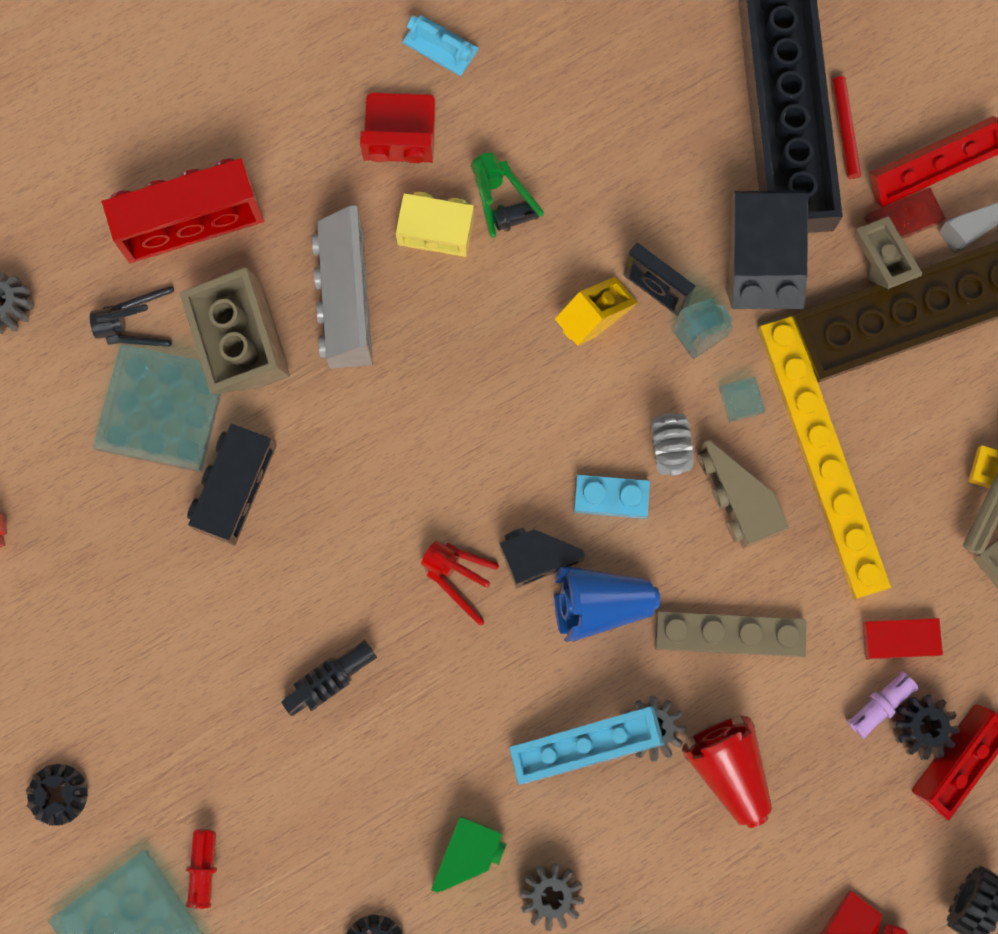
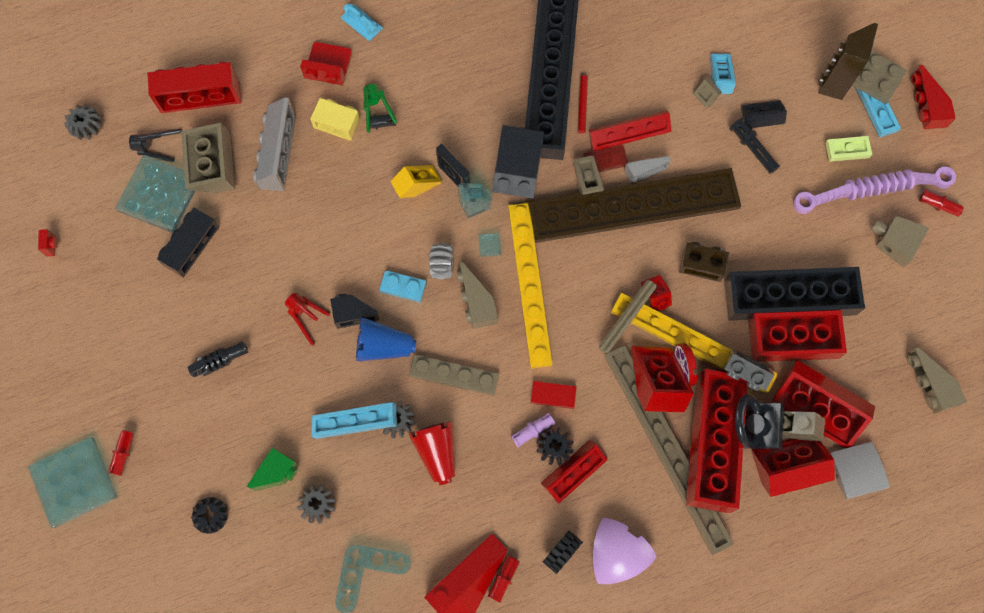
camera: 10 degrees right, 5 degrees down
black gear [25,764,88,826] -> none

